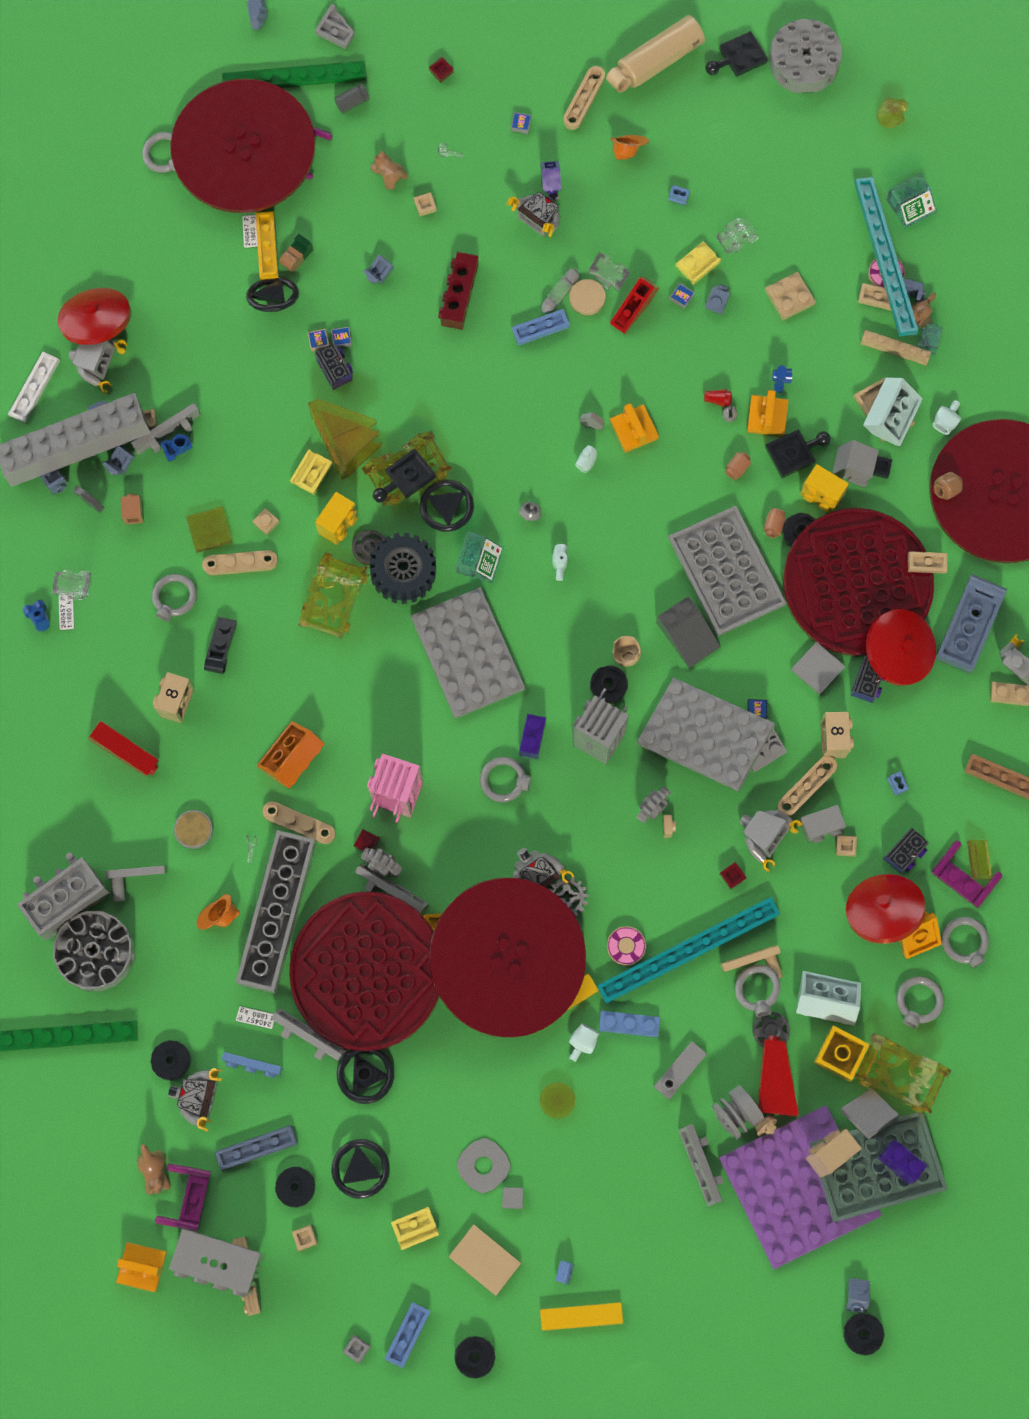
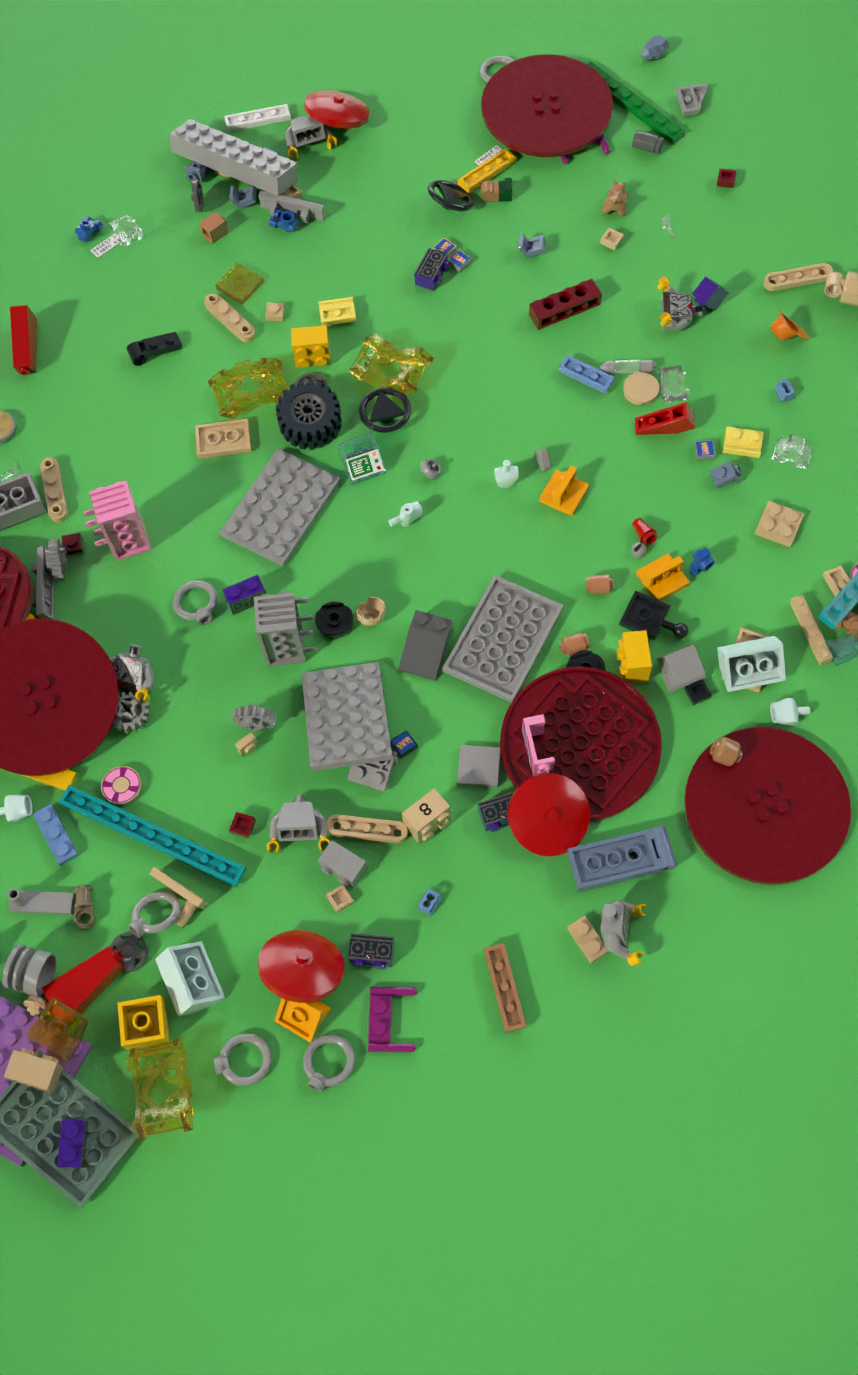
camera: 55 degrees right, 10 degrees down
light grey piece [152,574,197,622] -> none
tan brick [153,672,195,724] -> none
orange slope [257,721,325,789] -> none
clear yellow ladder [308,399,382,480] -> none
black plate [372,449,437,503] -> none
tile [511,112,532,134] -> none
light grey tile [841,1088,899,1139] -> none
tan plate [908,552,947,574] -> none
clear yellow tile [967,840,992,880] -> none
none -> clear yellow slope [26,997,89,1063]
none -> dark tan connector [74,885,96,930]
none -> tan tile [195,418,252,459]
none -> bright pink panel [522,714,555,776]

